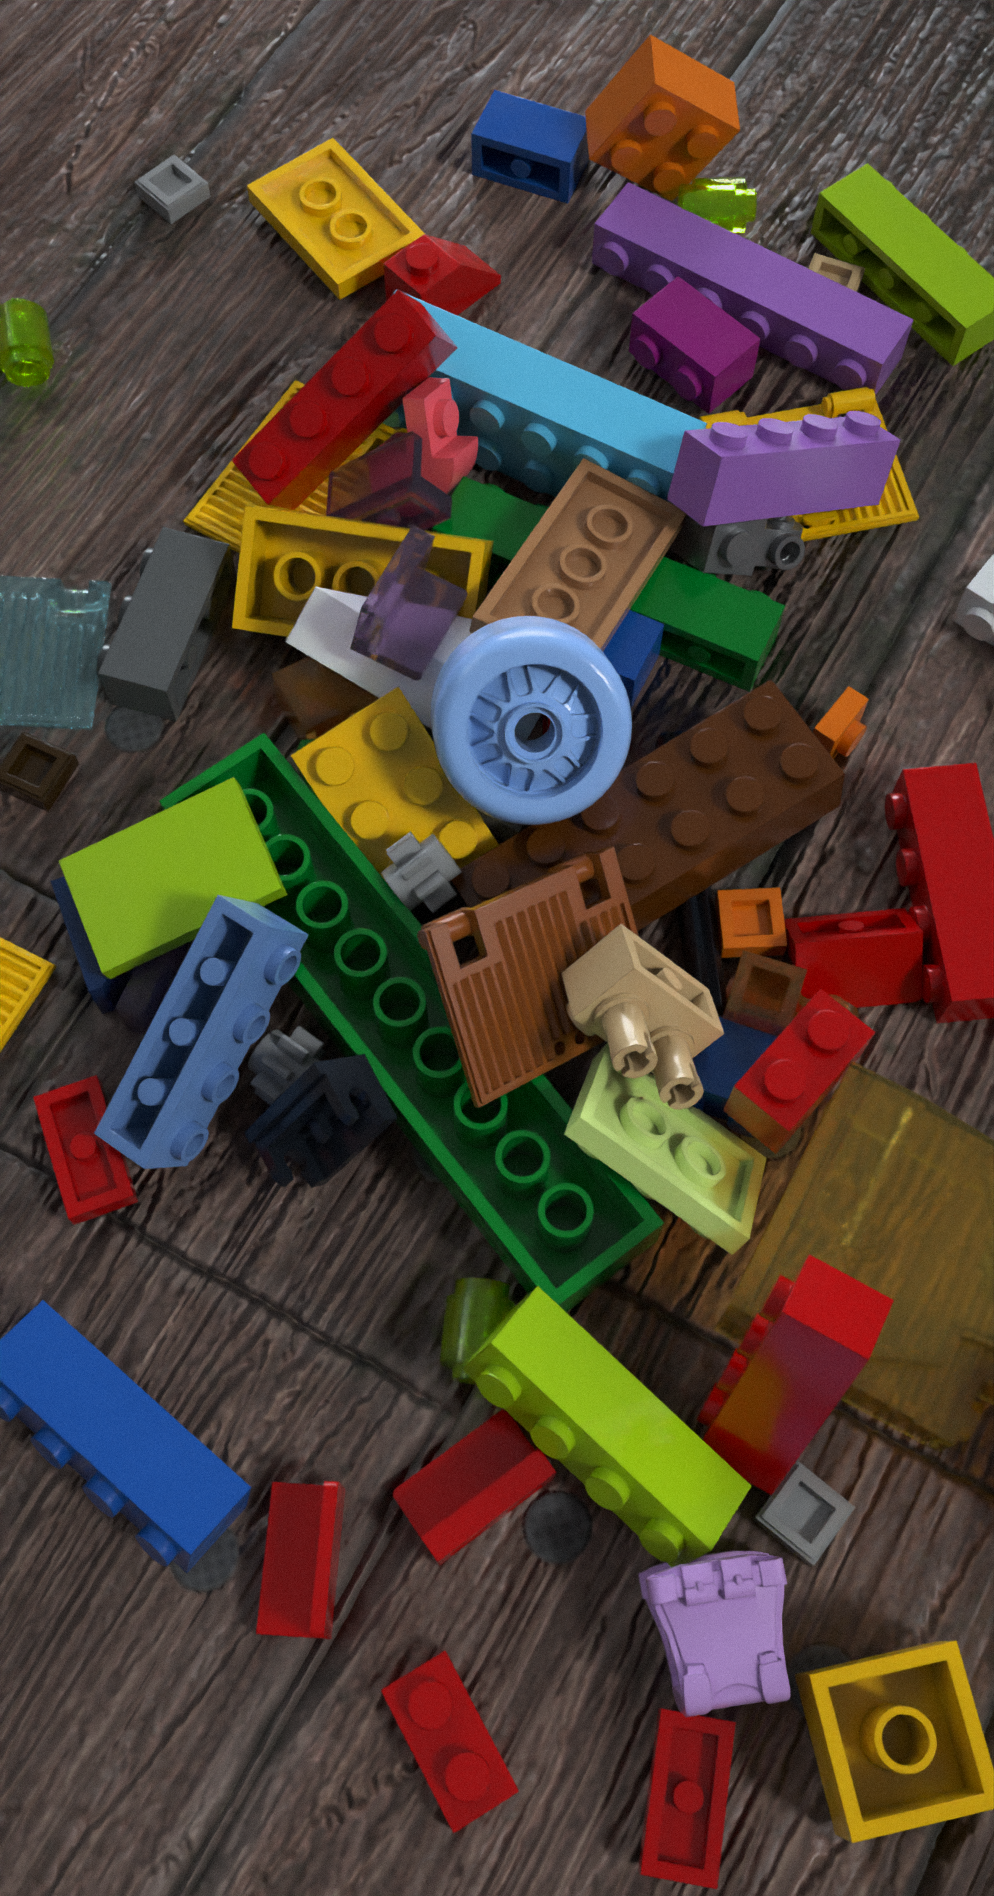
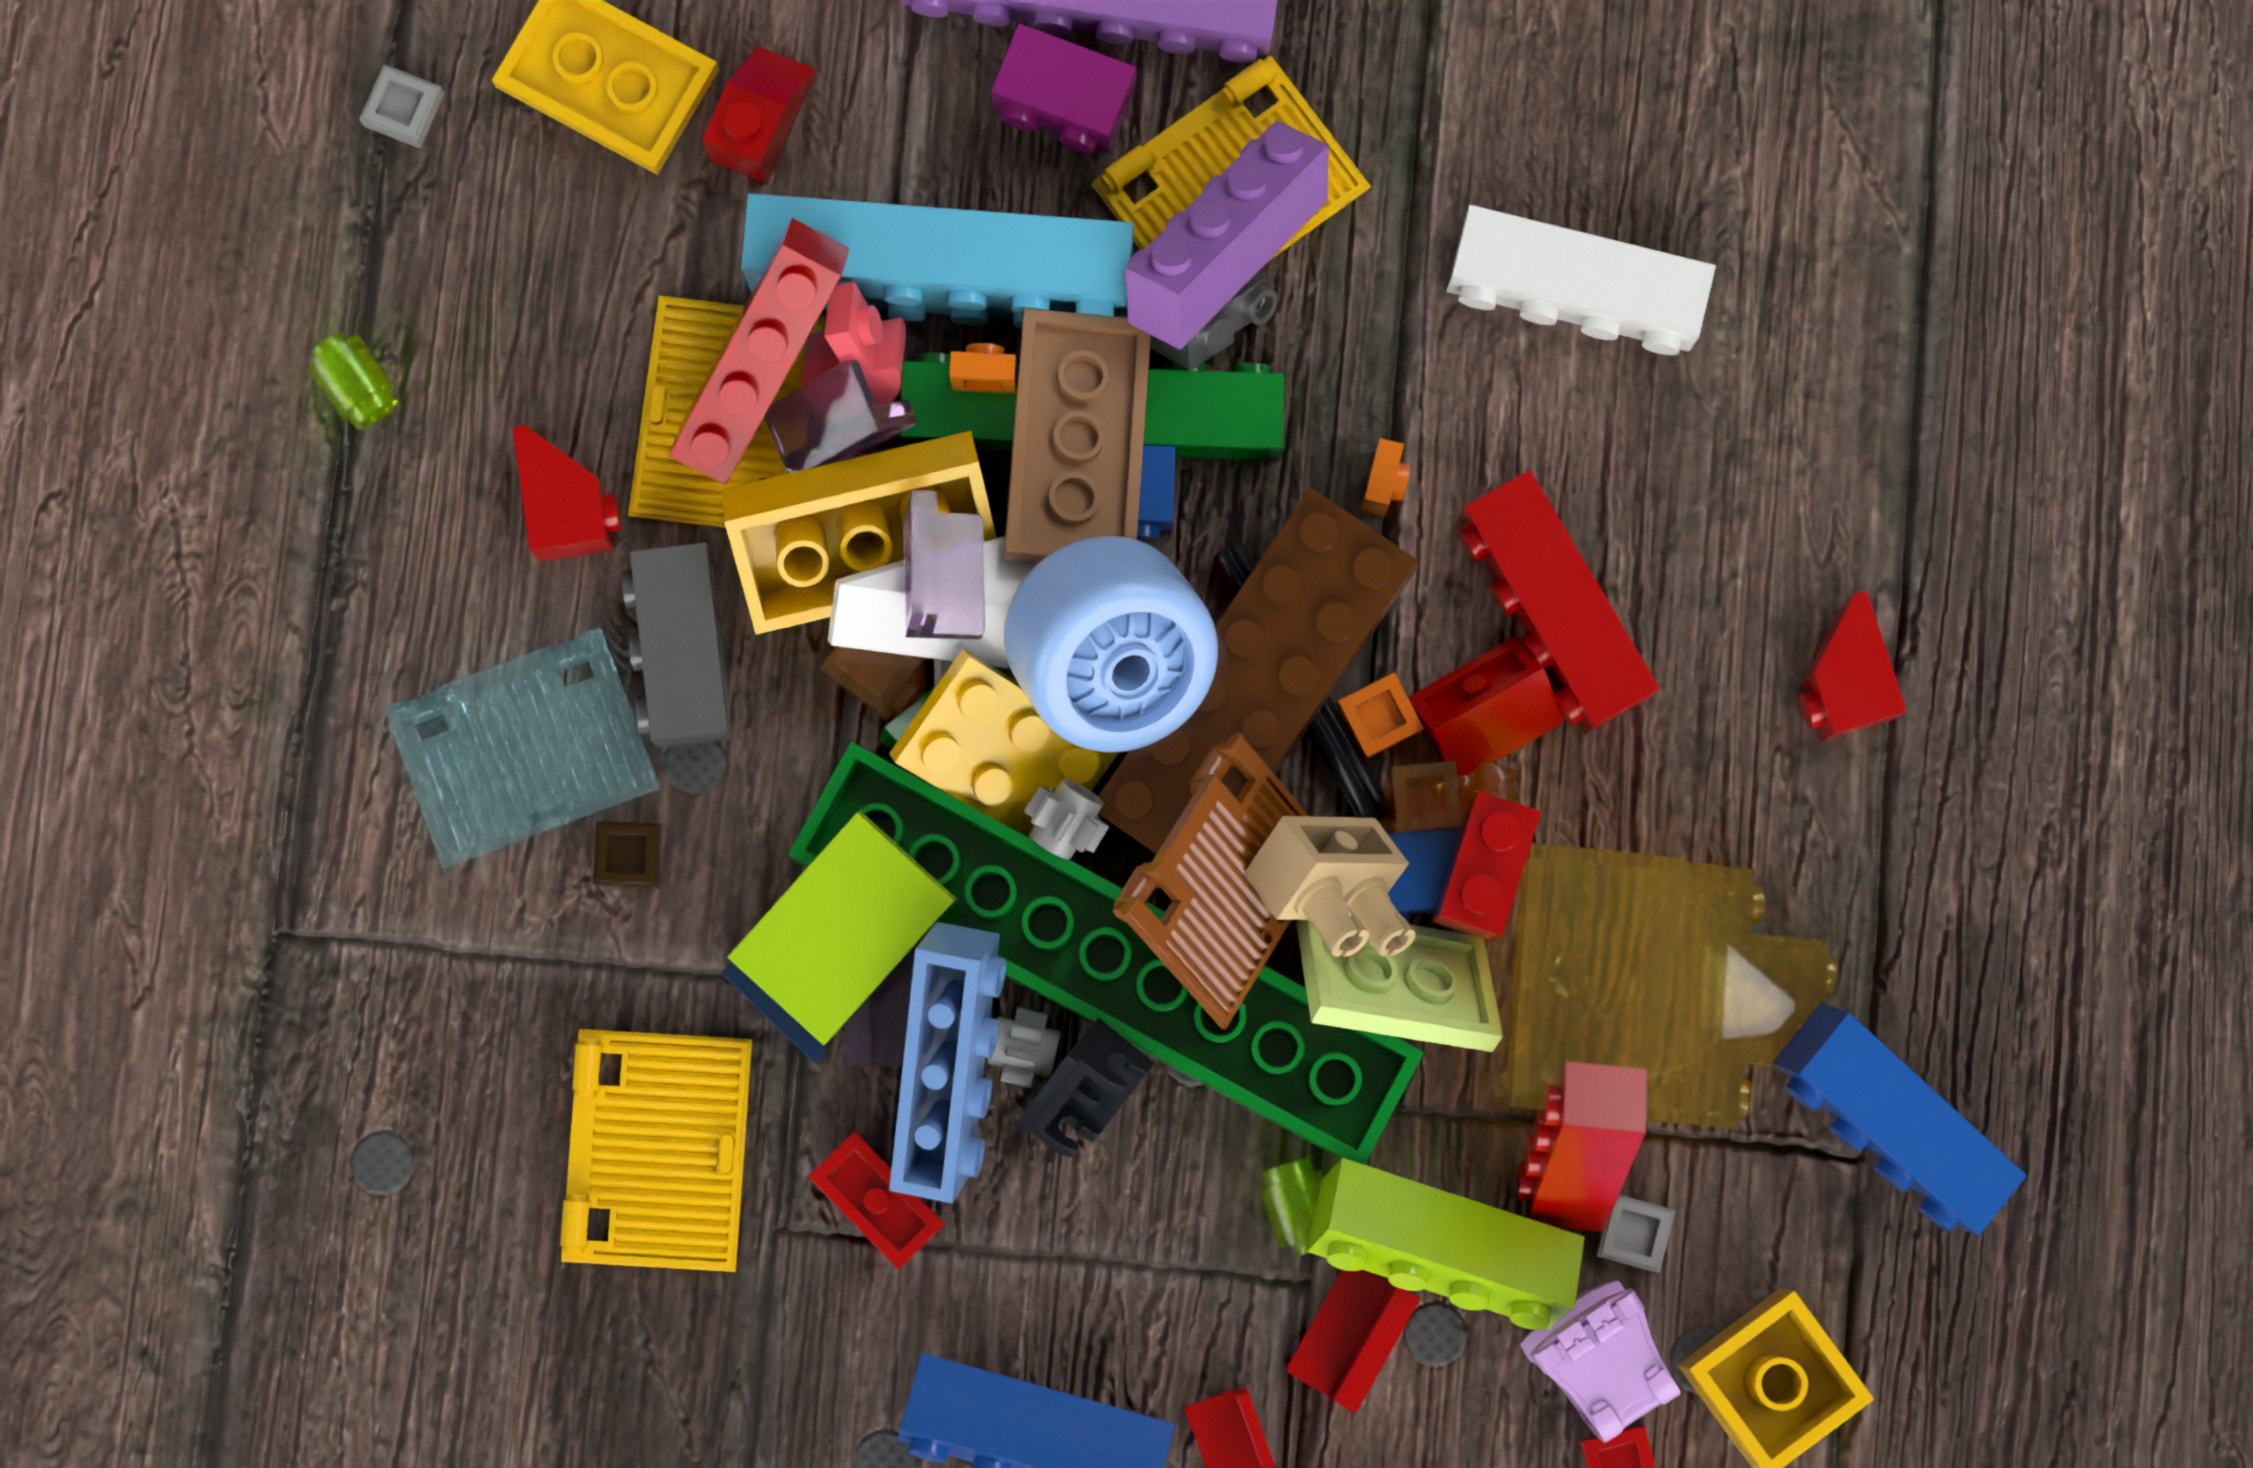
camera: 25 degrees left, 15 degrees up
none -> red slope [512,425,622,562]
none -> orange plate [949,343,1017,394]

